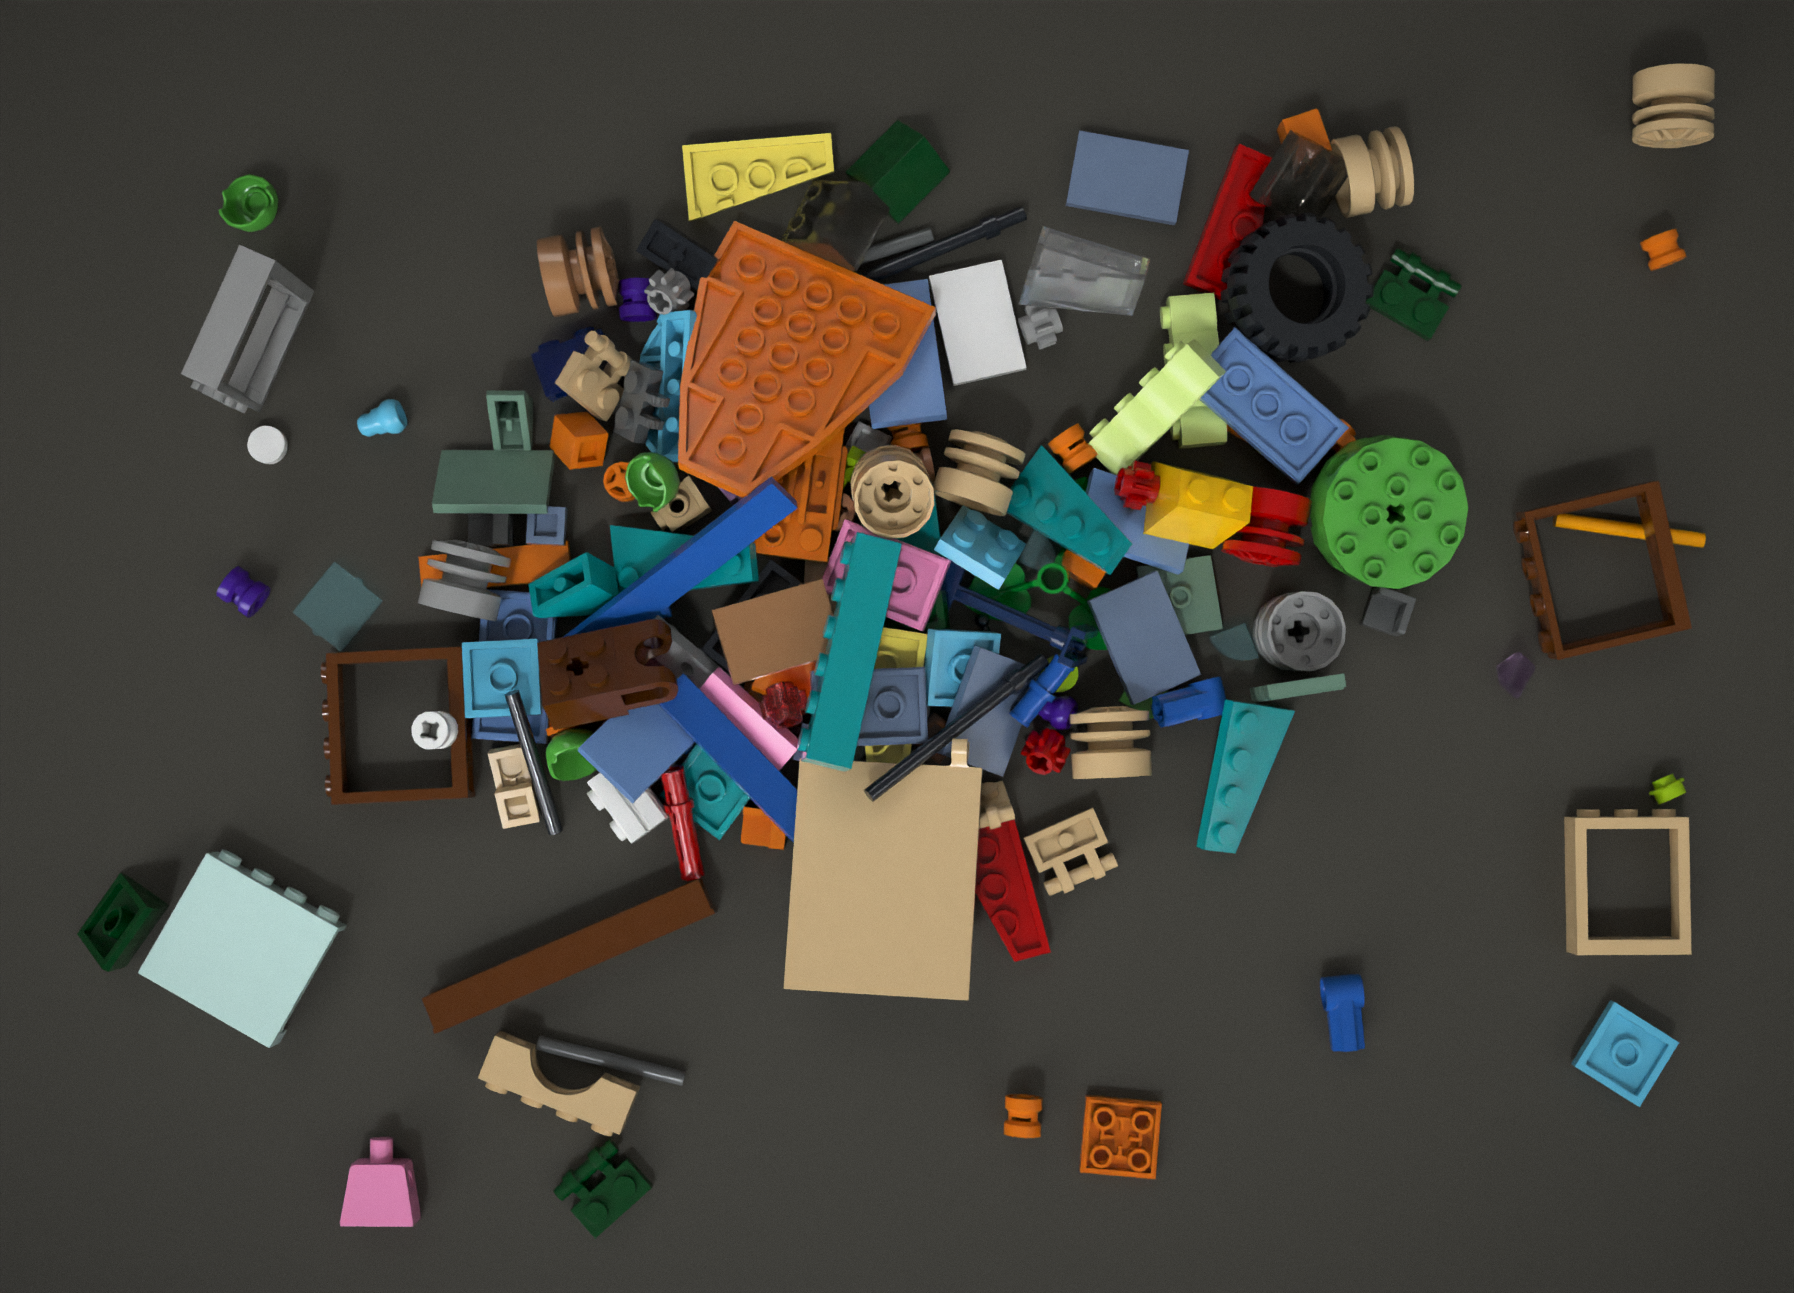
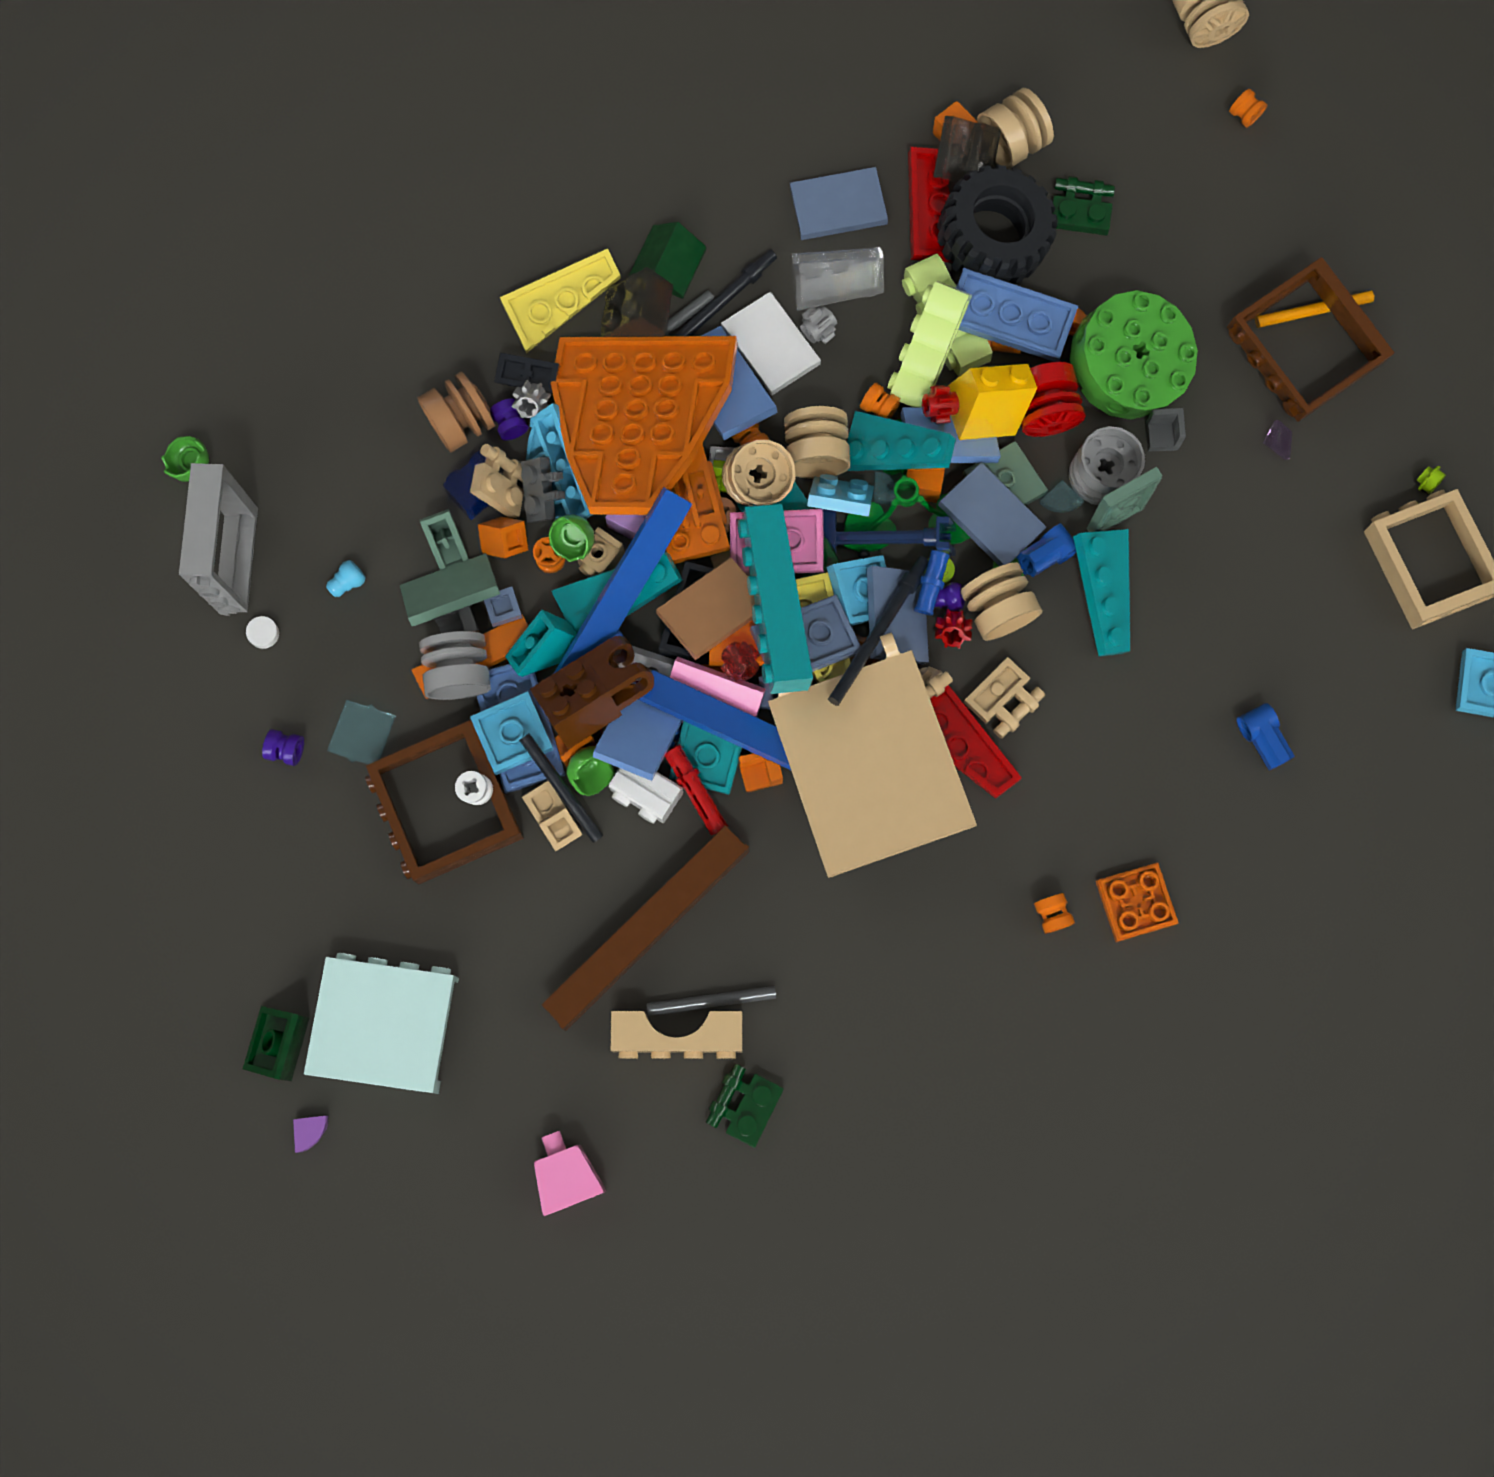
camera: 20 degrees left, 10 degrees down
none -> medium lavender tile [293,1116,328,1153]

